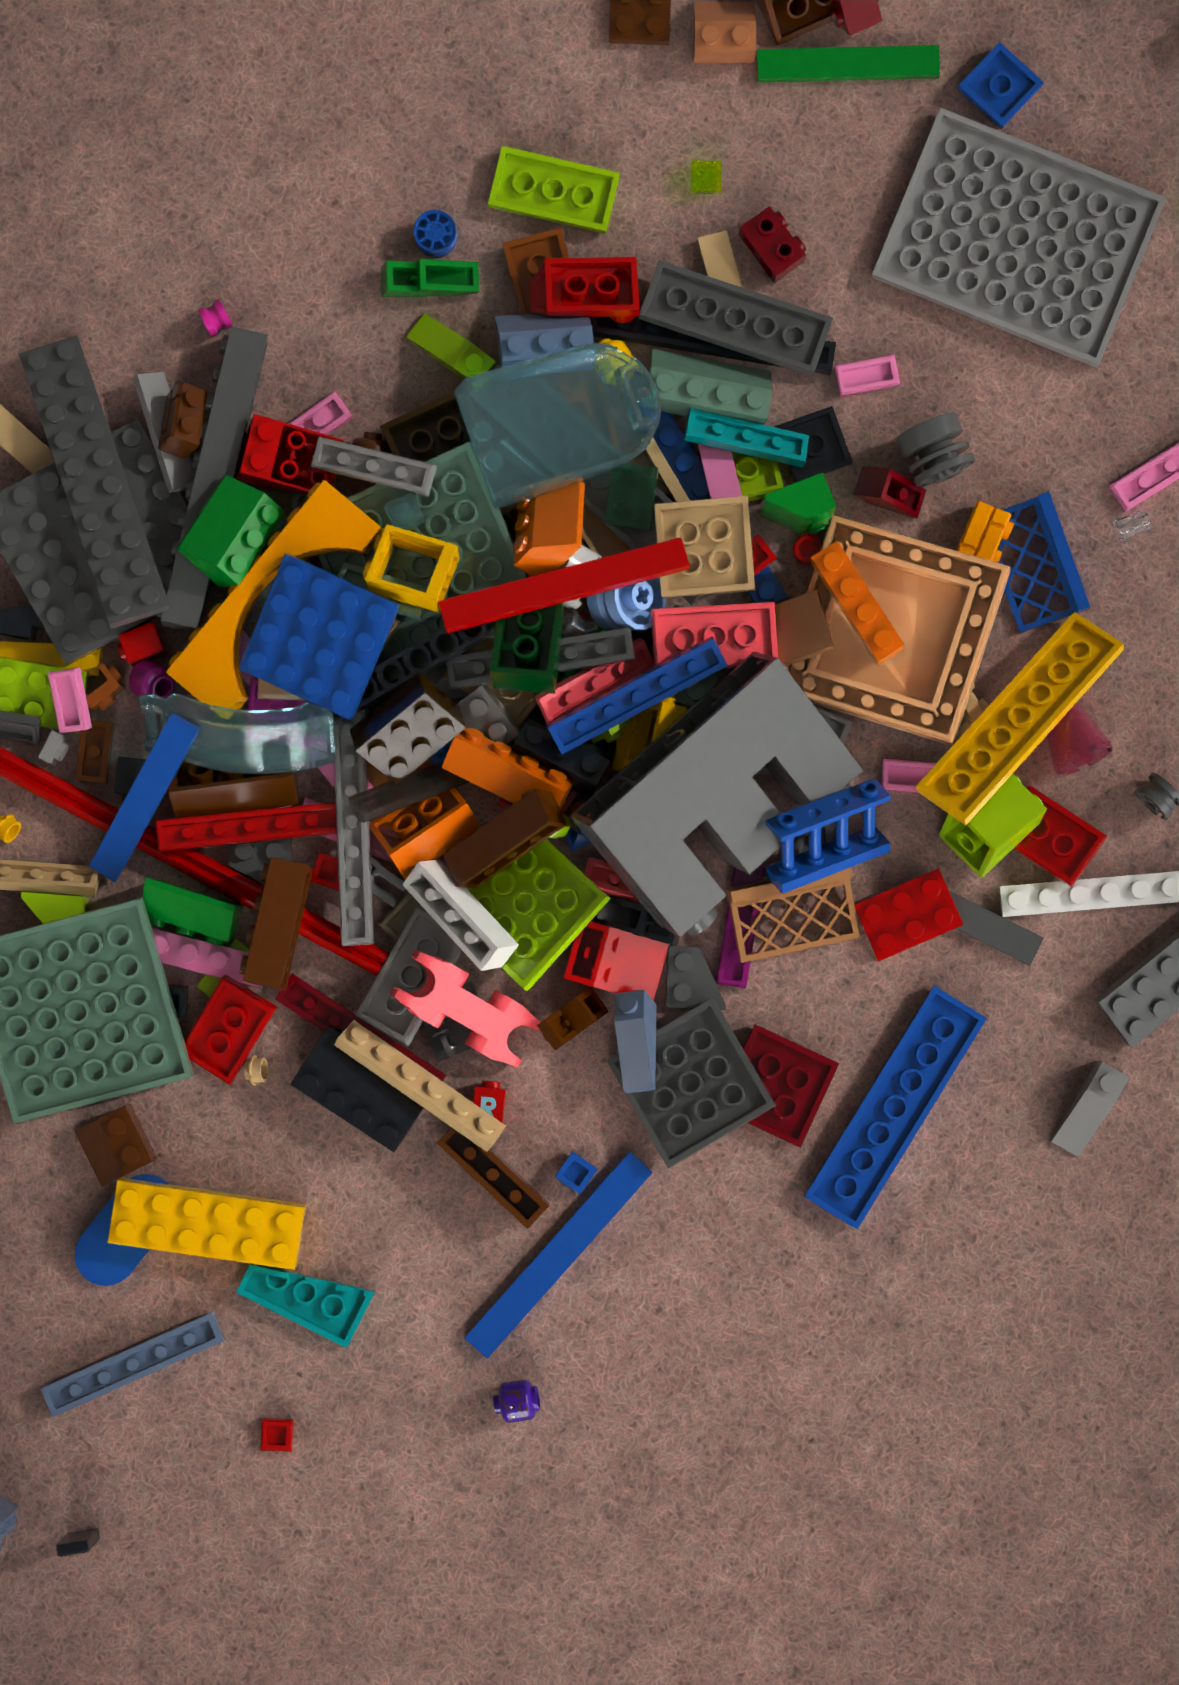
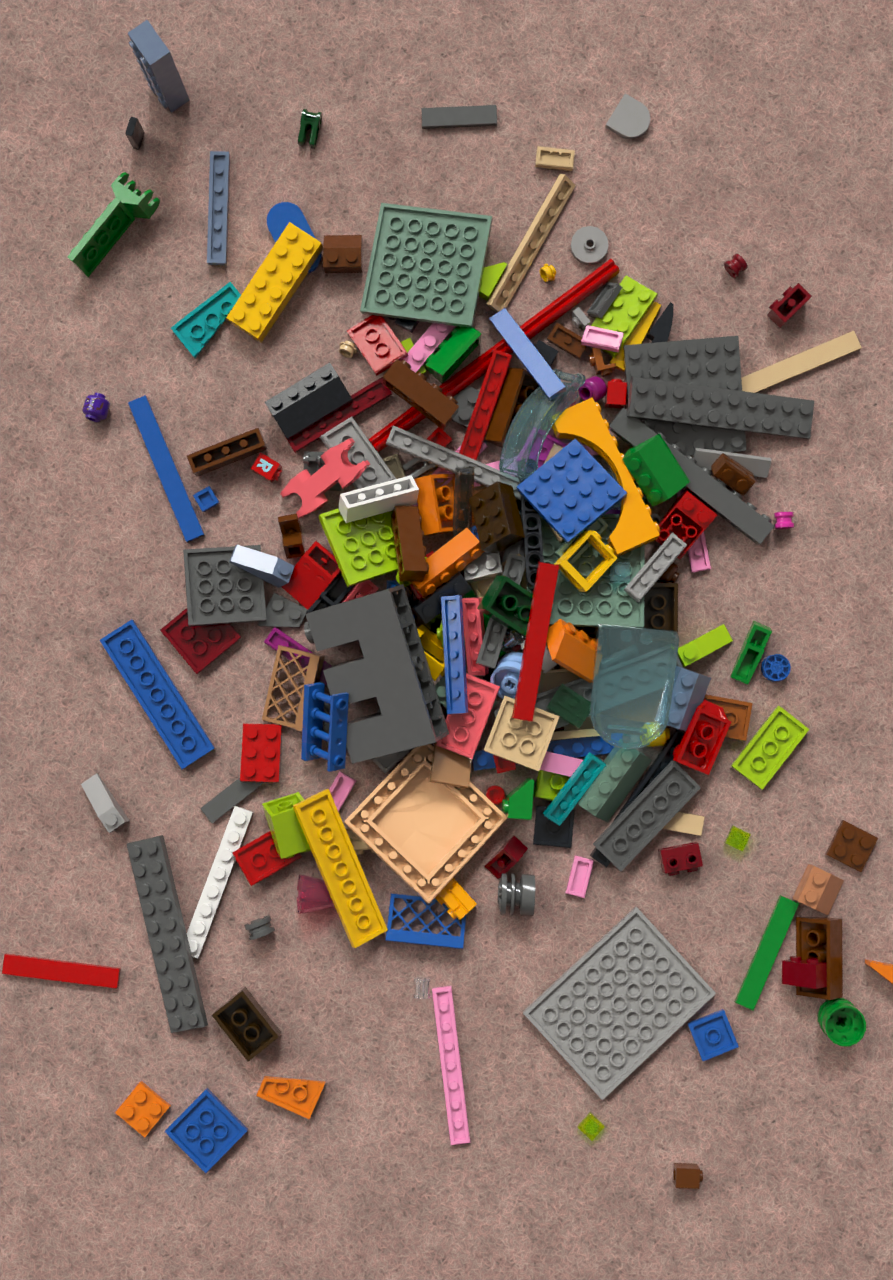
camera: 110 degrees right, 0 degrees up
red tile [260,1418,294,1452] -> none
tan plate [334,1020,506,1152] -> none
orange brick [811,541,905,666] -> none
none -> green hinge [68,172,160,277]

